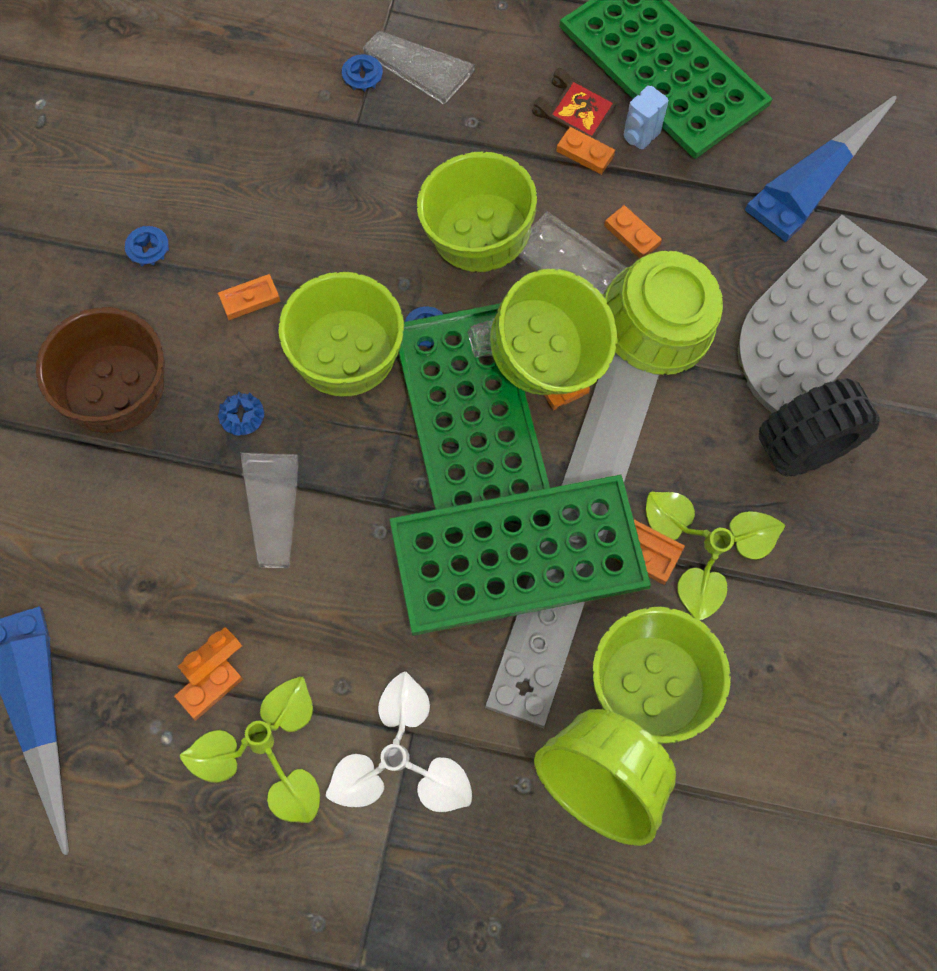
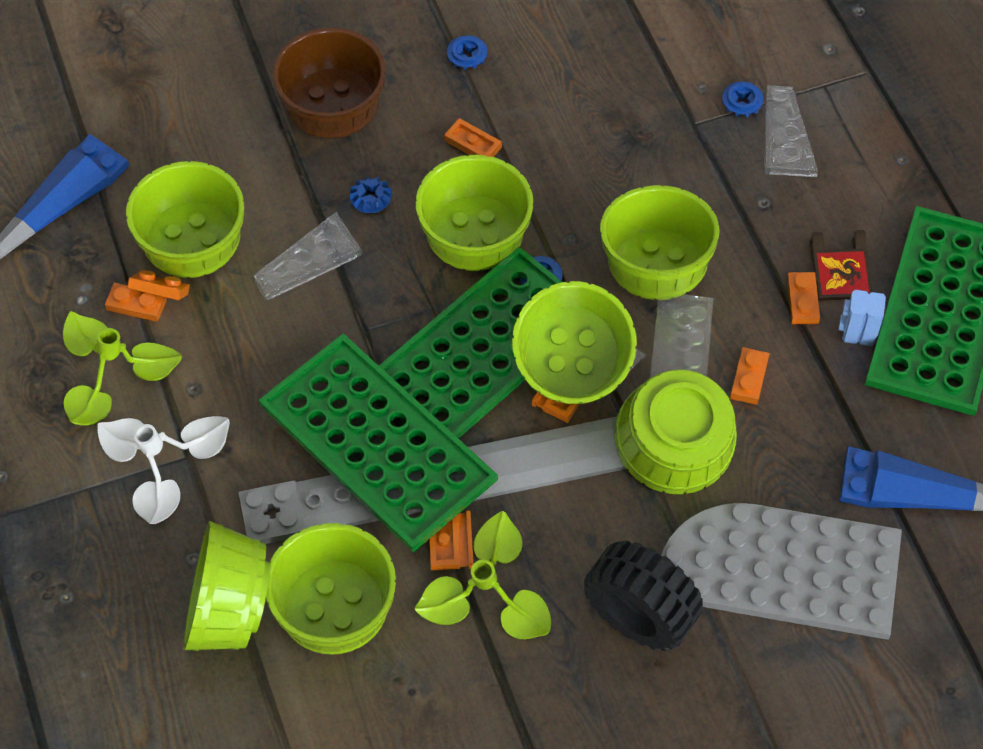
camera: 60 degrees right, 10 degrees down
none -> lime piece [126,161,244,278]

